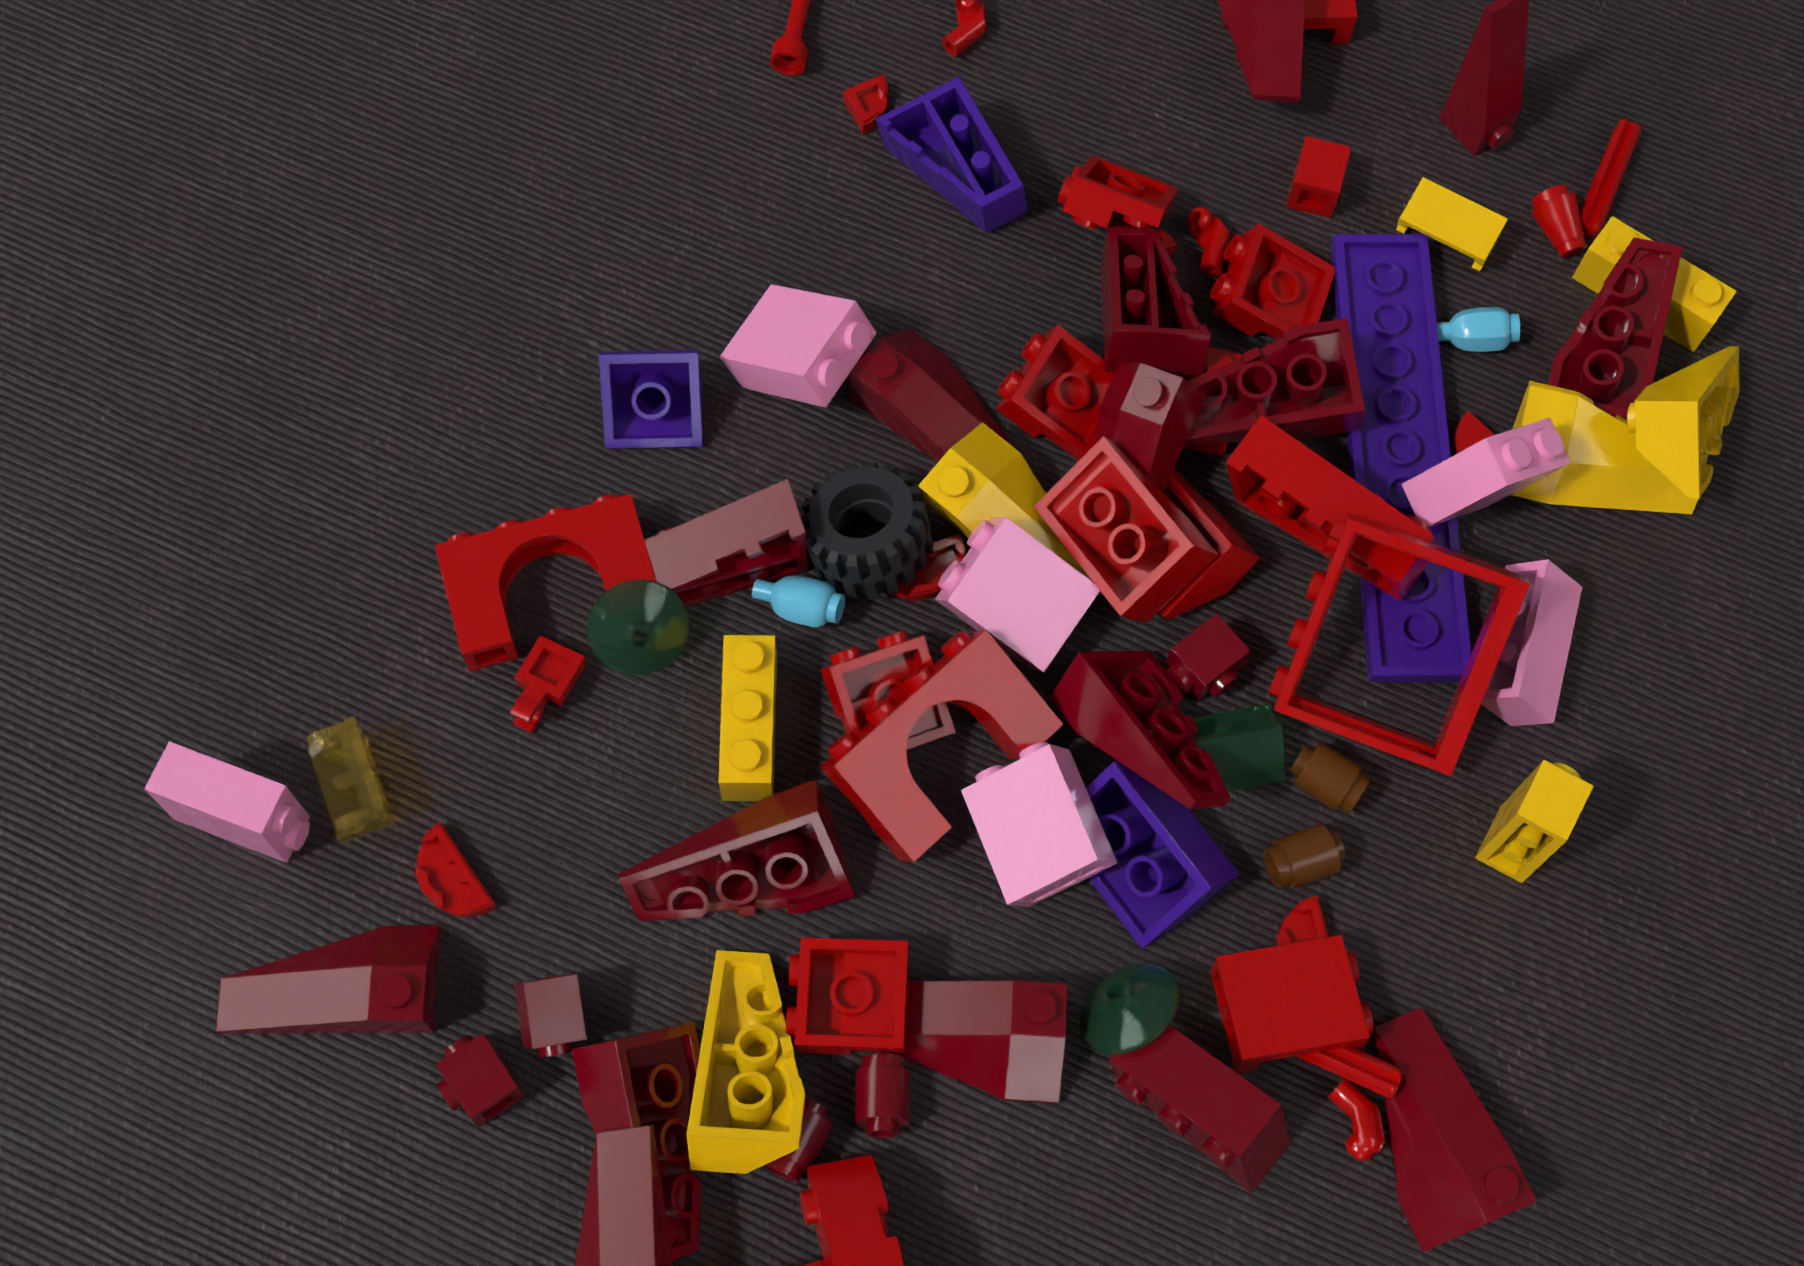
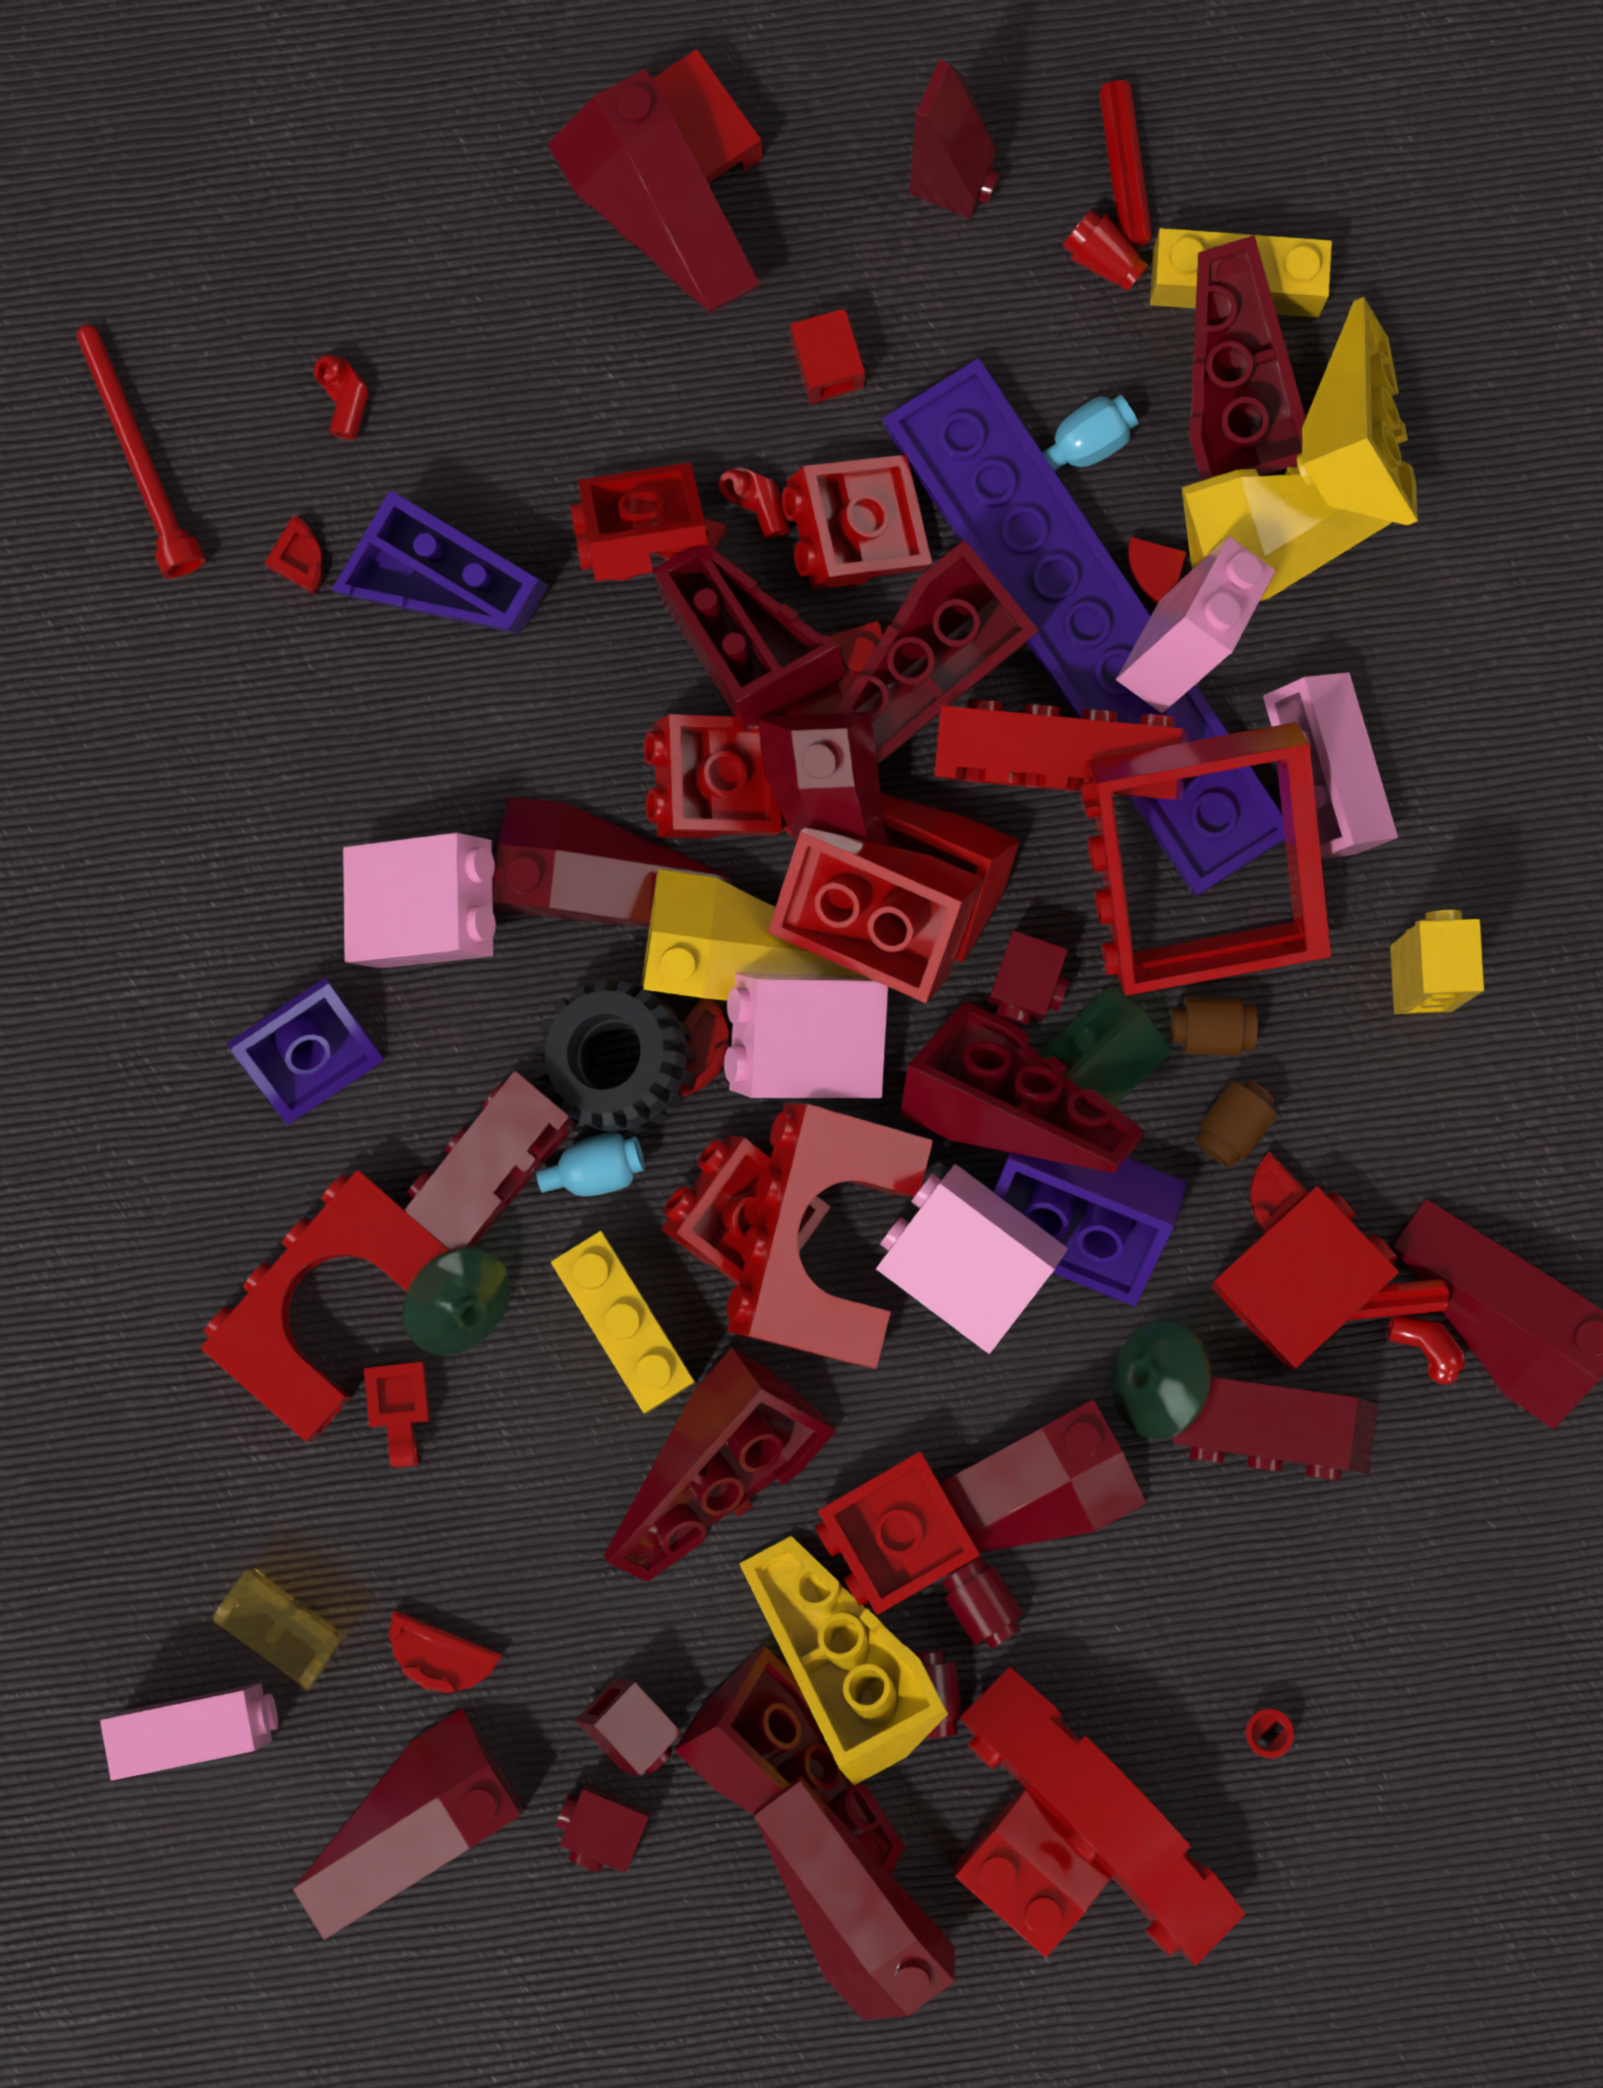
camera: 30 degrees left, 15 degrees up
yellow hinge [1396,177,1508,272] -> none

